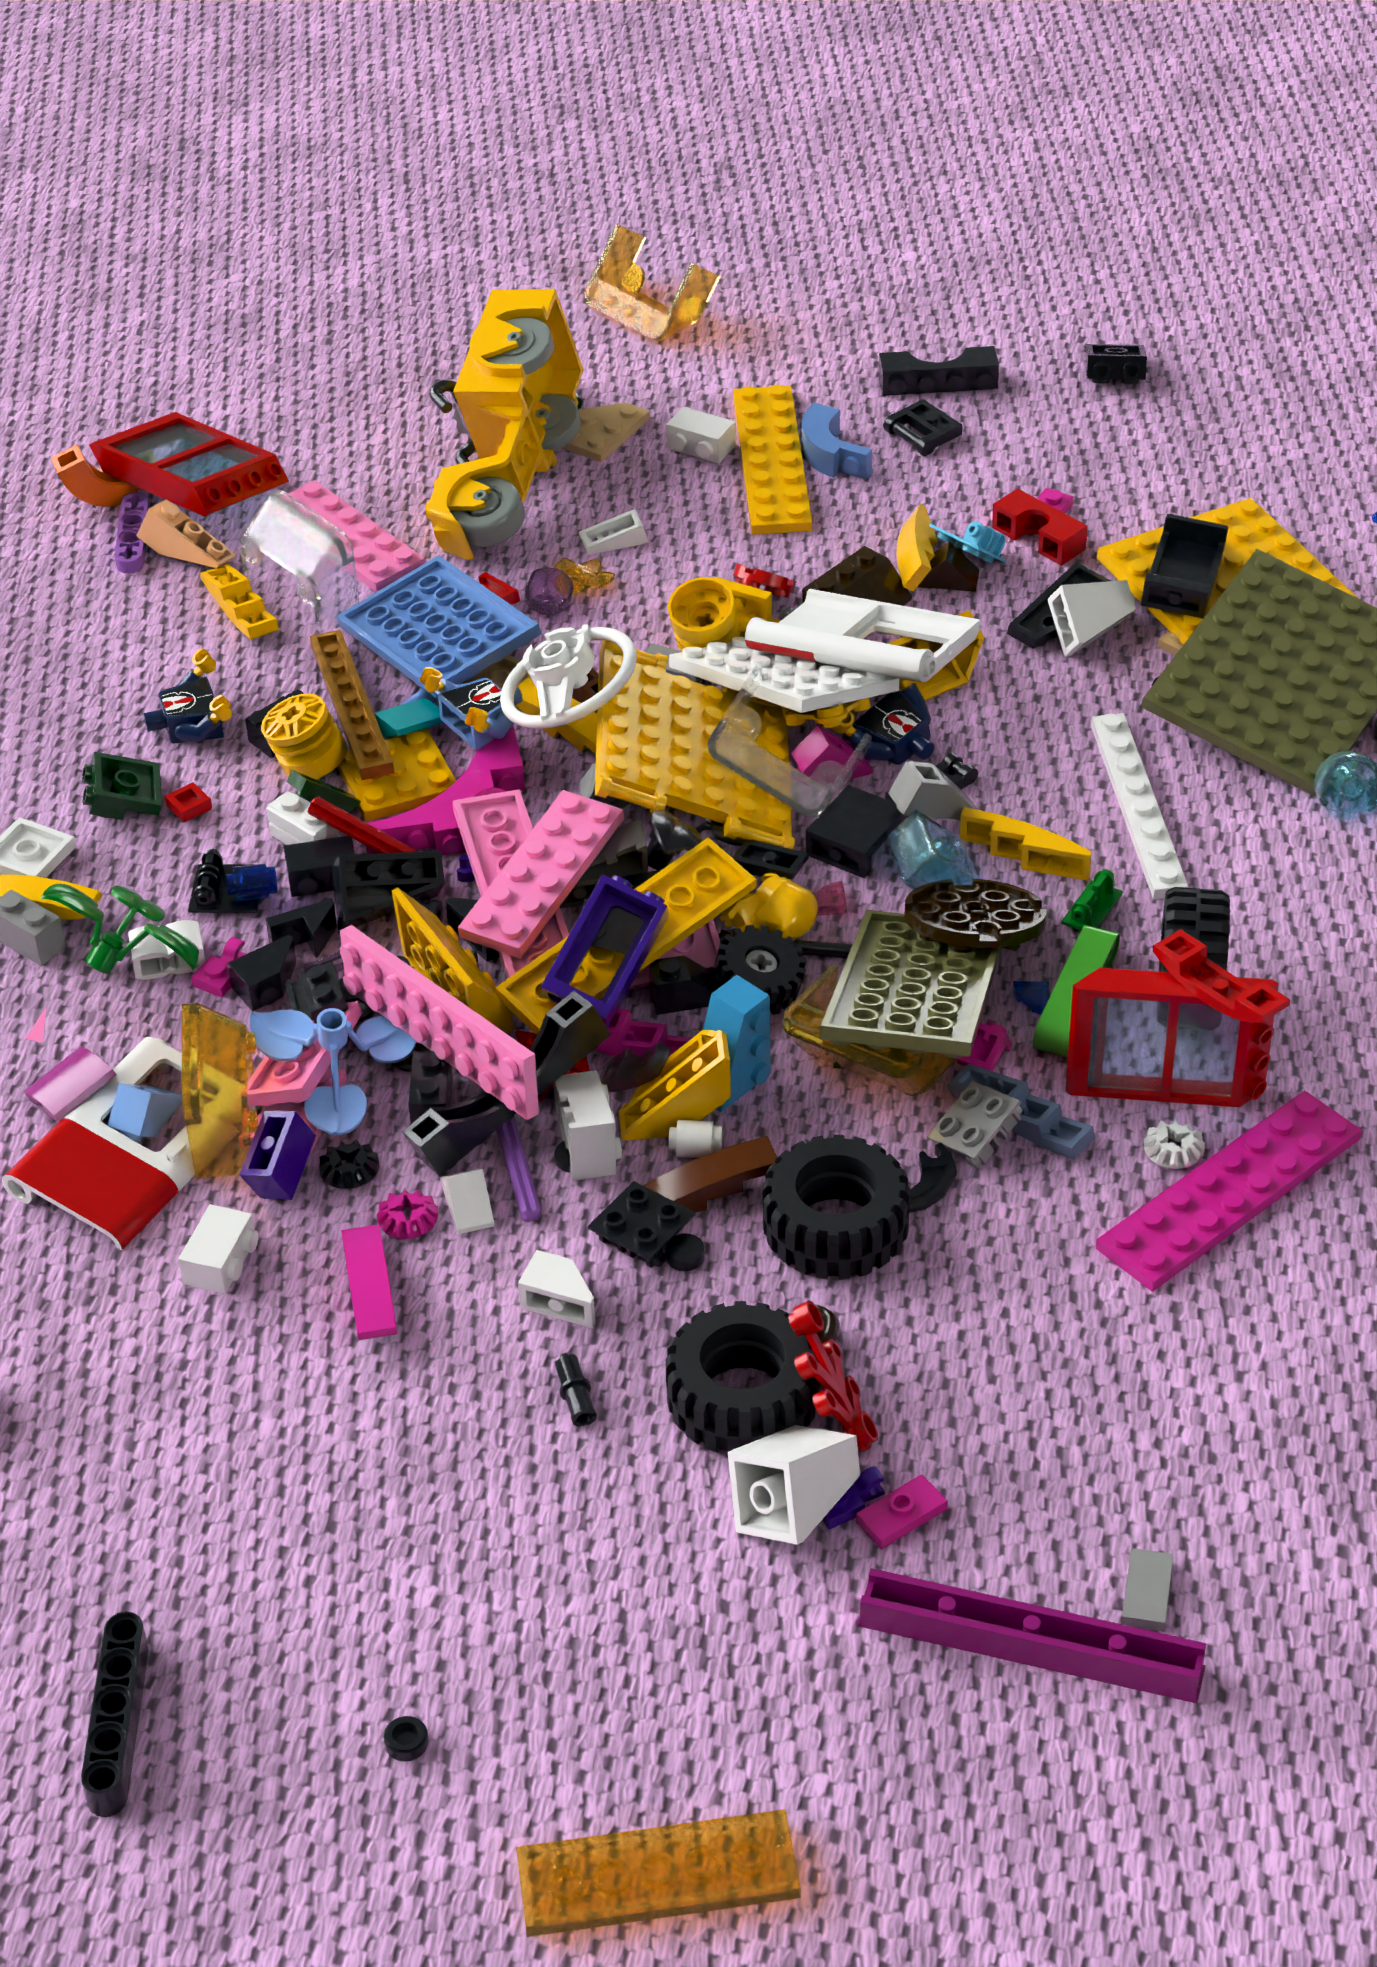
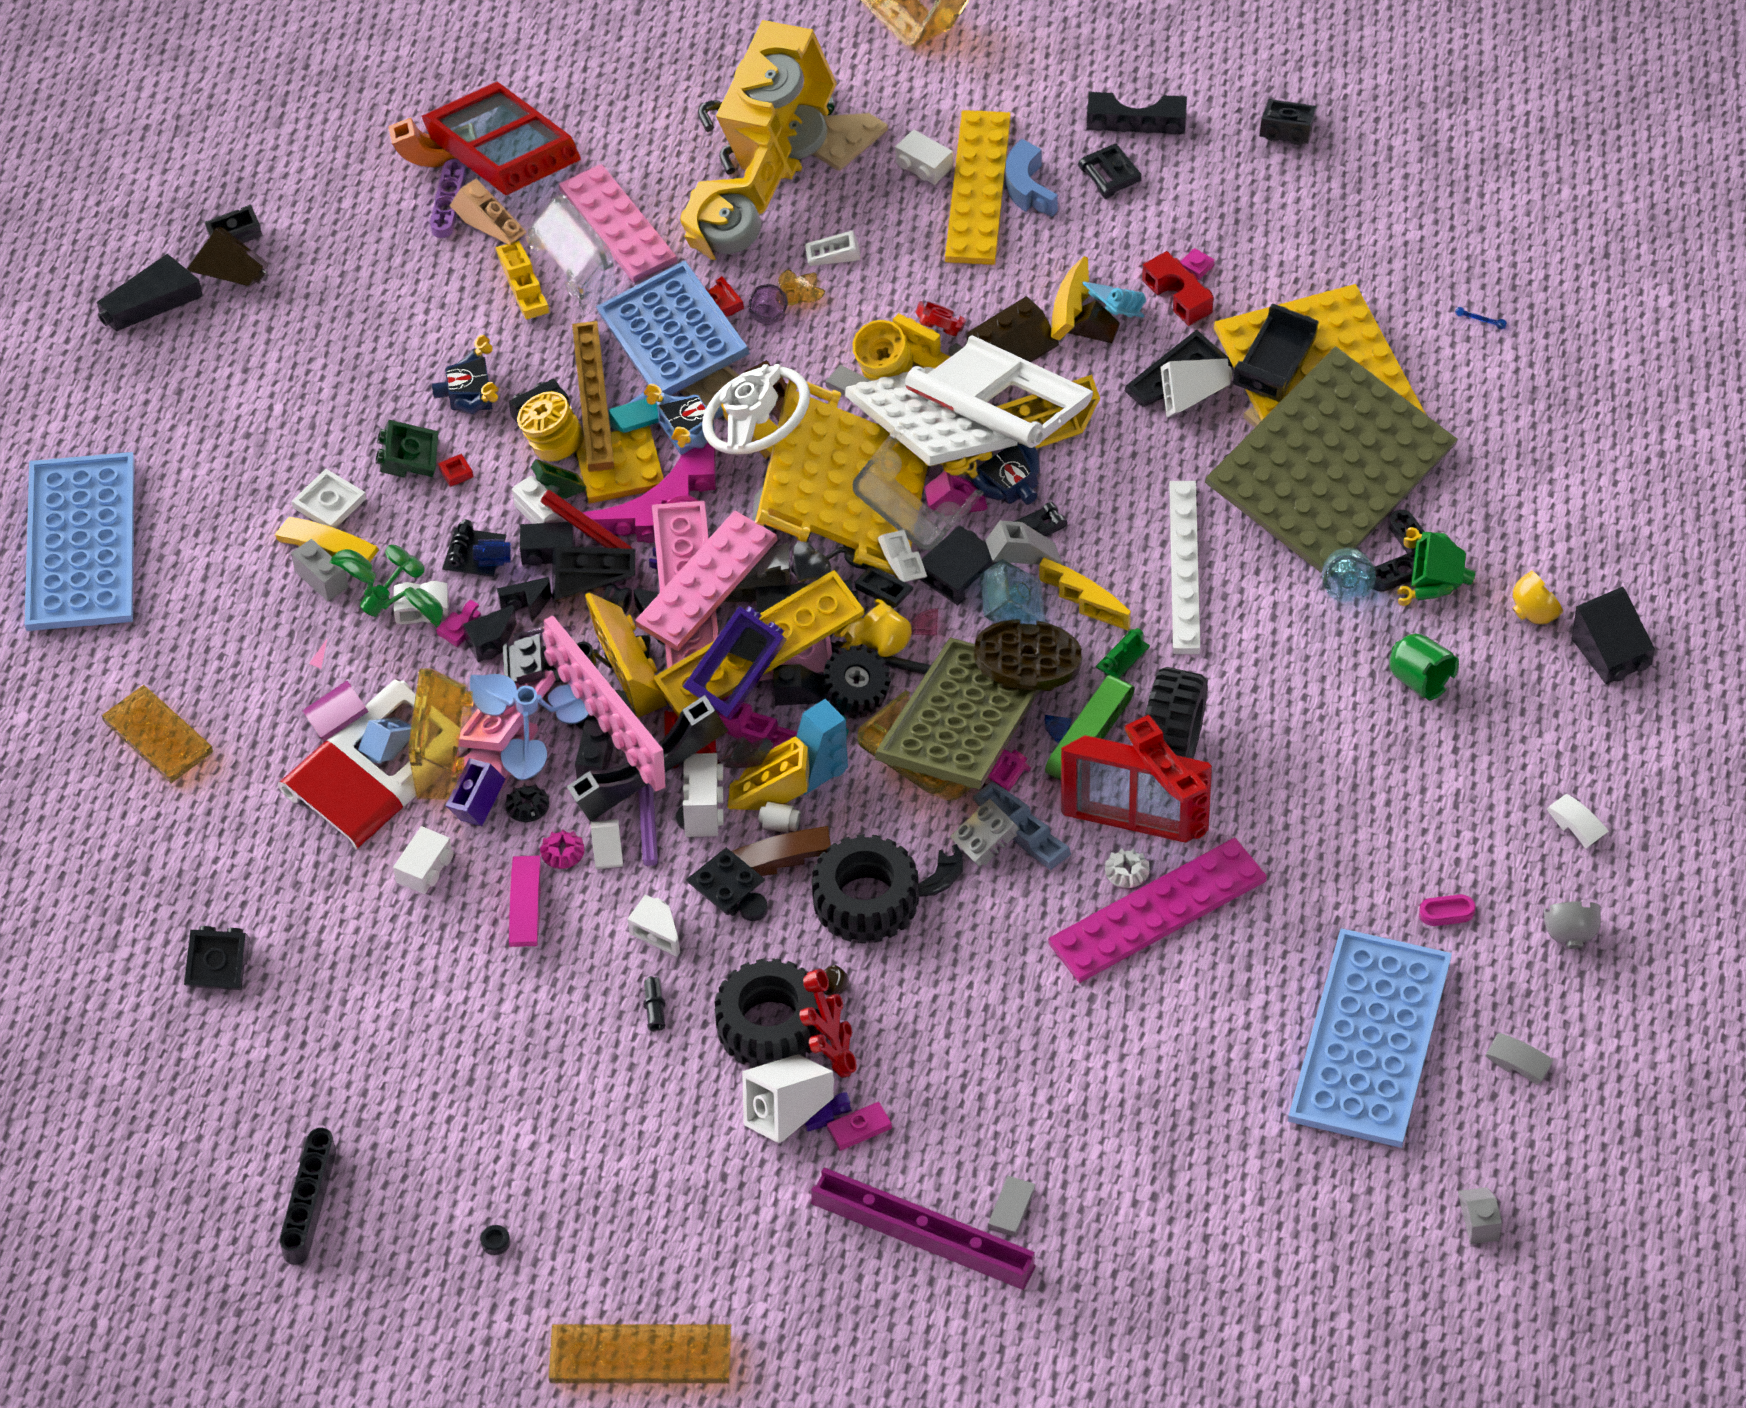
camera: 10 degrees right, 10 degrees up
none -> white slope [878,530,927,582]

